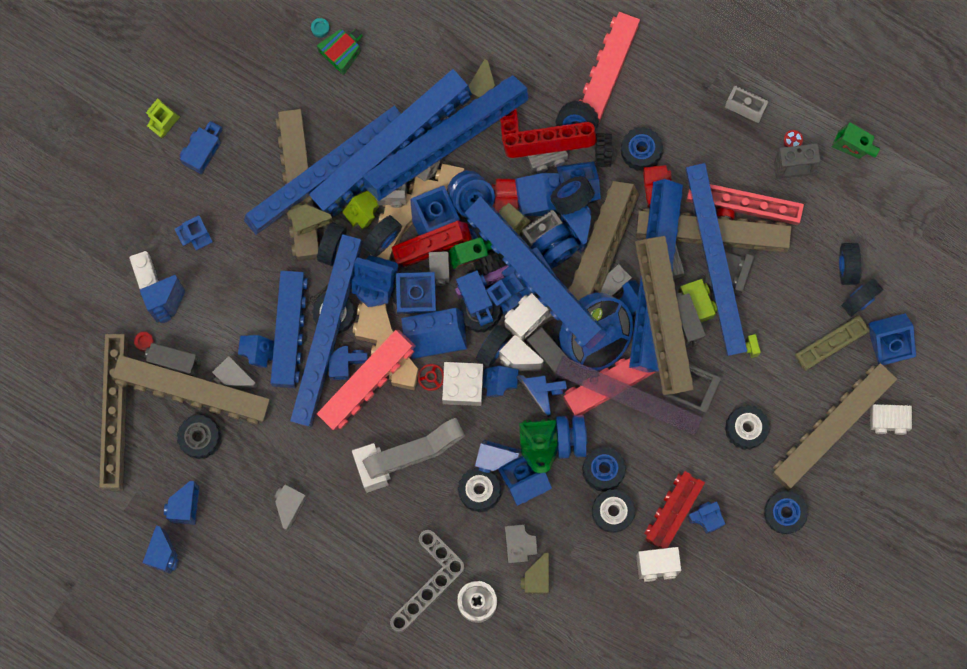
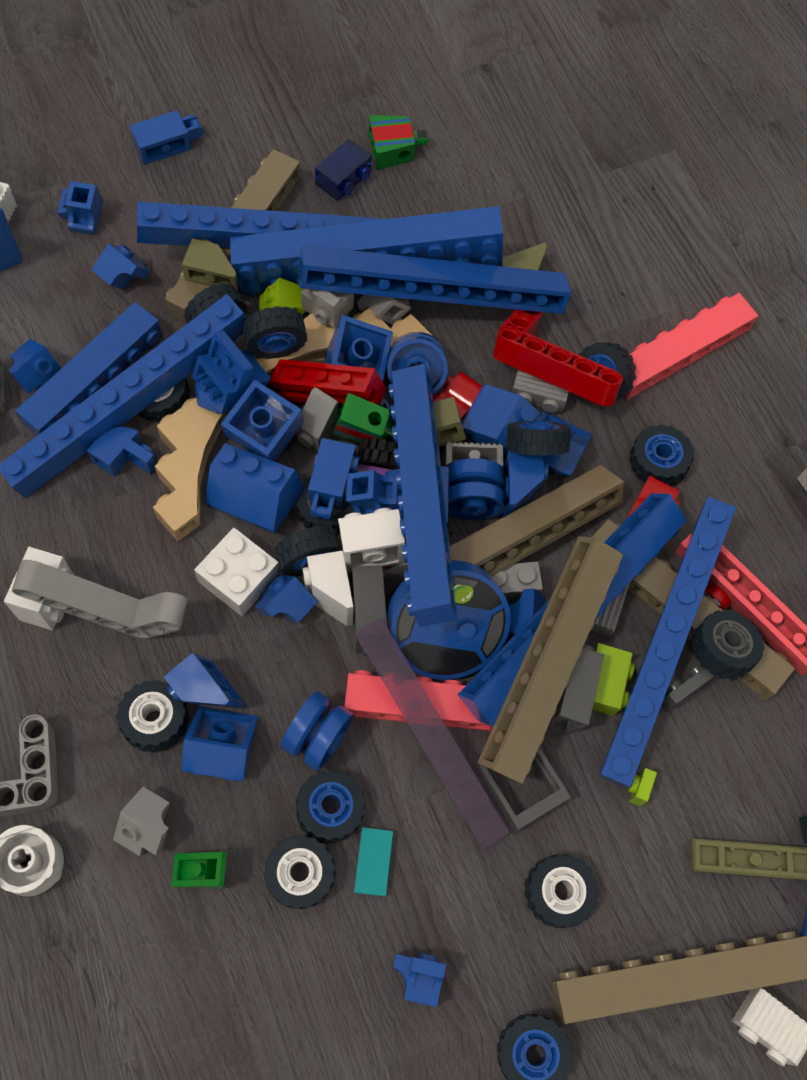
camera: 25 degrees right, 10 degrees down
lime brick [146,98,180,139] -> none
teal tile [311,18,330,38] -> none
coral brick [317,330,415,430] -> none
red piece [418,364,444,391] -> none
blue piece [517,375,567,416] -> none
green piece [519,418,558,473] -> none
olive slope [521,553,549,594] -> none
black tyre [595,133,612,167] -> none
white brick [636,547,681,582] -> none
red brick [644,471,705,549] -> none
none -> blue brick [92,243,150,289]
none -> green slope [171,852,227,890]
none -> clear blue brick [315,139,372,201]
none -> teal tile [354,827,393,897]
none -> black wheel [692,610,765,680]

